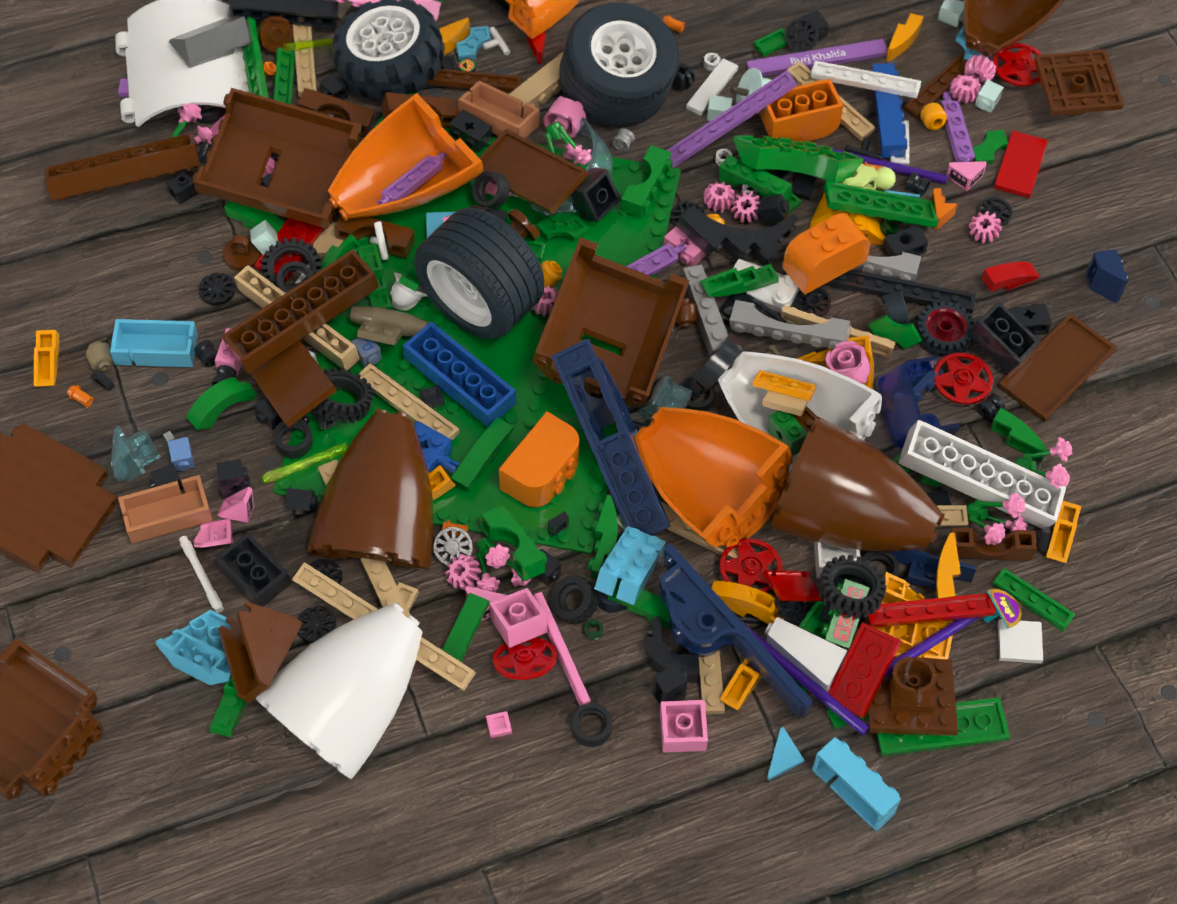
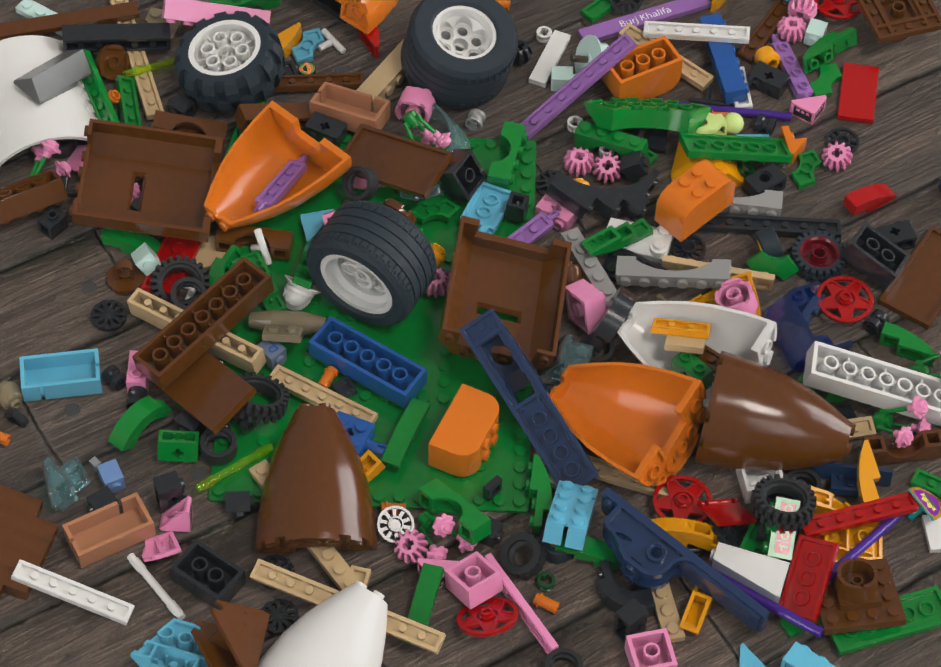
camera: 10 degrees left, 5 degrees down
none -> white tile [11,559,135,626]
none -> green brick [157,430,199,463]
none -> orange pin [317,366,338,388]
none -> medium azure tile [460,182,511,234]
none -> black brick [505,191,529,223]
none -> orange pin [533,593,560,614]
none -> bright pink brick [565,279,606,334]
none -> black brick [748,60,790,100]
none -> green tile [790,149,823,190]
none -> green slope [803,27,857,74]

